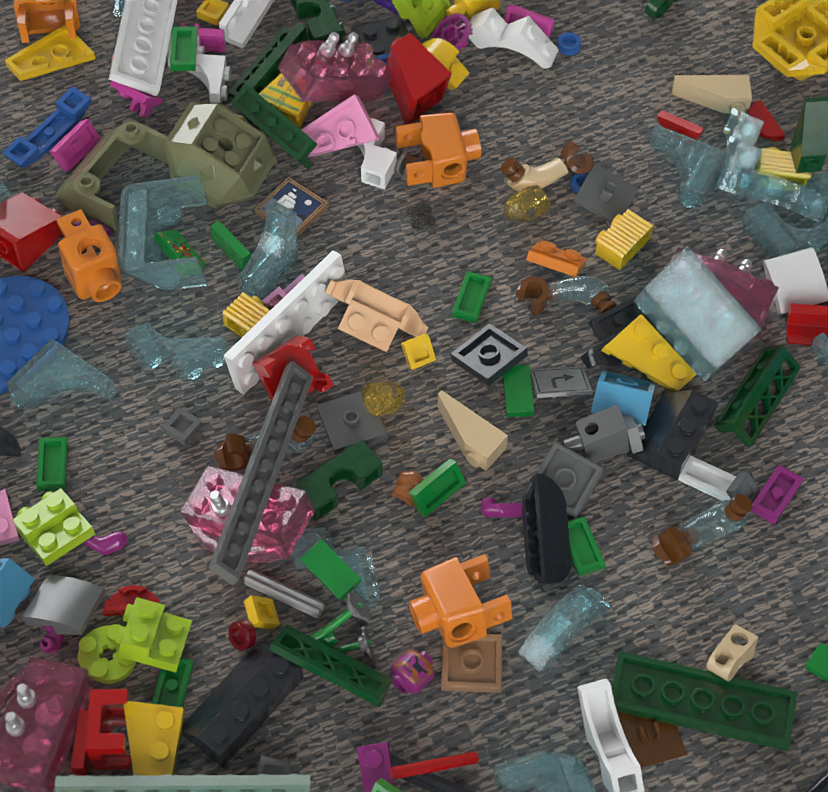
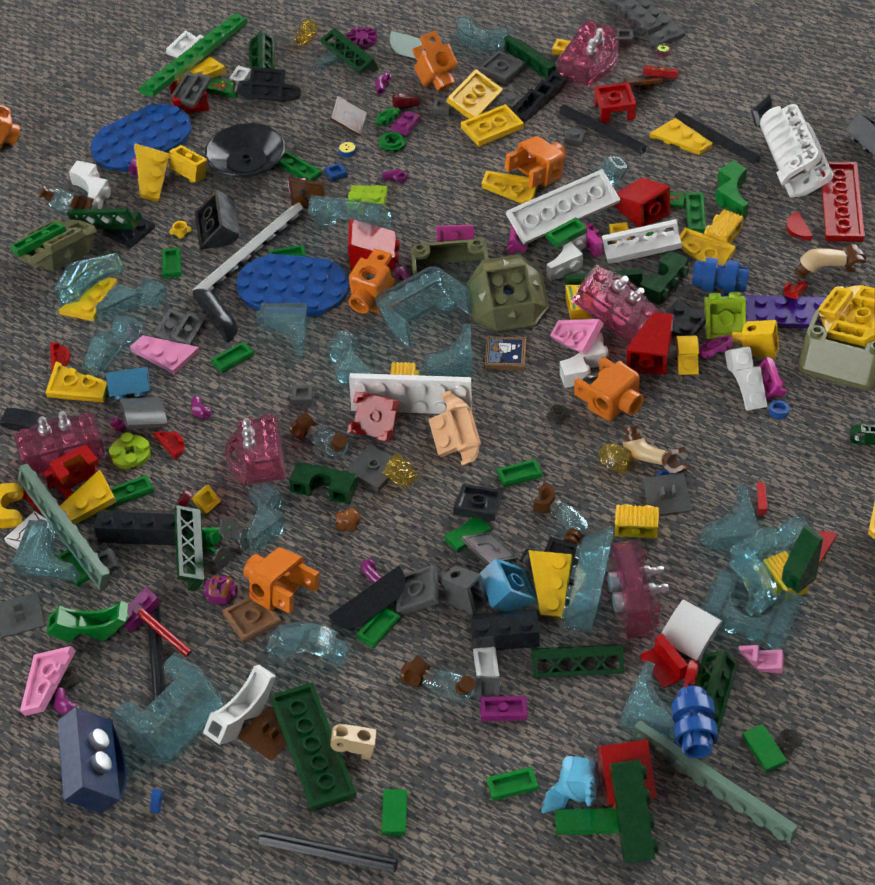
camera: 60 degrees right, 10 degrees down
blue slope [2,86,92,168] -> none
lime plate [12,489,95,566] -> none
lime plate [115,597,192,672] -> none
green tile [154,230,205,274] -> none
dark grey plate [208,361,313,585] -> none
green tile [210,220,252,273] -> none
dark green fence [230,84,318,169] -> none
light grey axle [244,569,325,618] -> none
green tile [300,539,362,602] -> none
yellow plate [401,333,436,370] -> none
green tile [408,458,466,517] -> none
tan slope [437,390,508,471] -> none
orange plate [526,241,587,277] -> none
plate [623,414,645,454] -> none
tan slope [671,75,752,115] -> none

